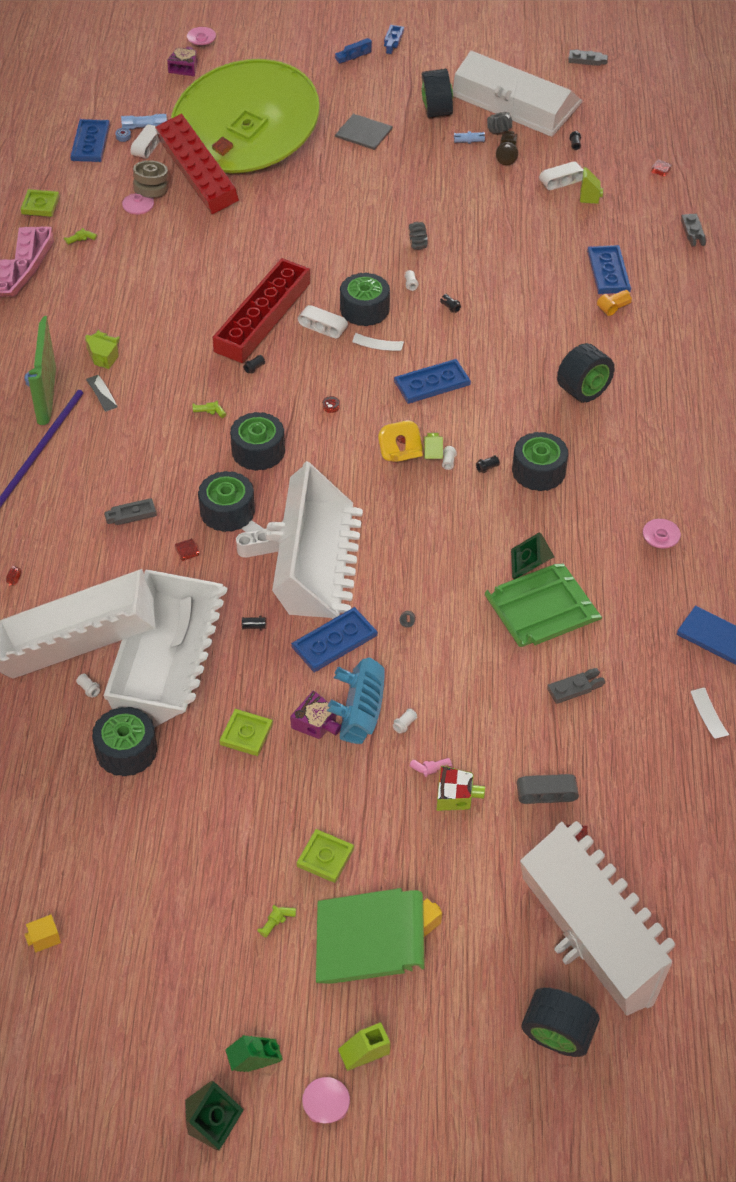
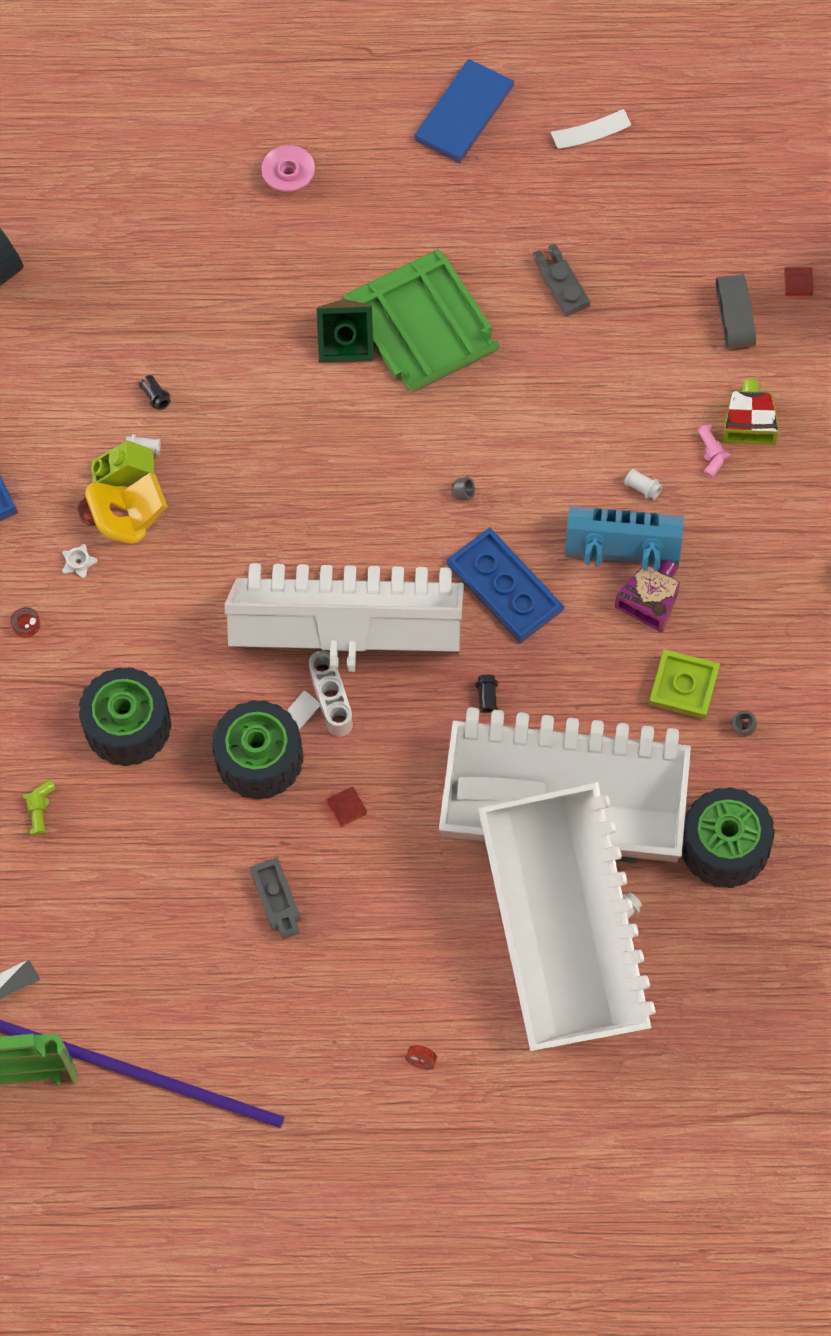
camera: 90 degrees left, 15 degrees up
black wheel [512,432,569,491] -> none
none -> white plate [62,544,98,579]
none -> dark grey hinge [732,711,757,736]

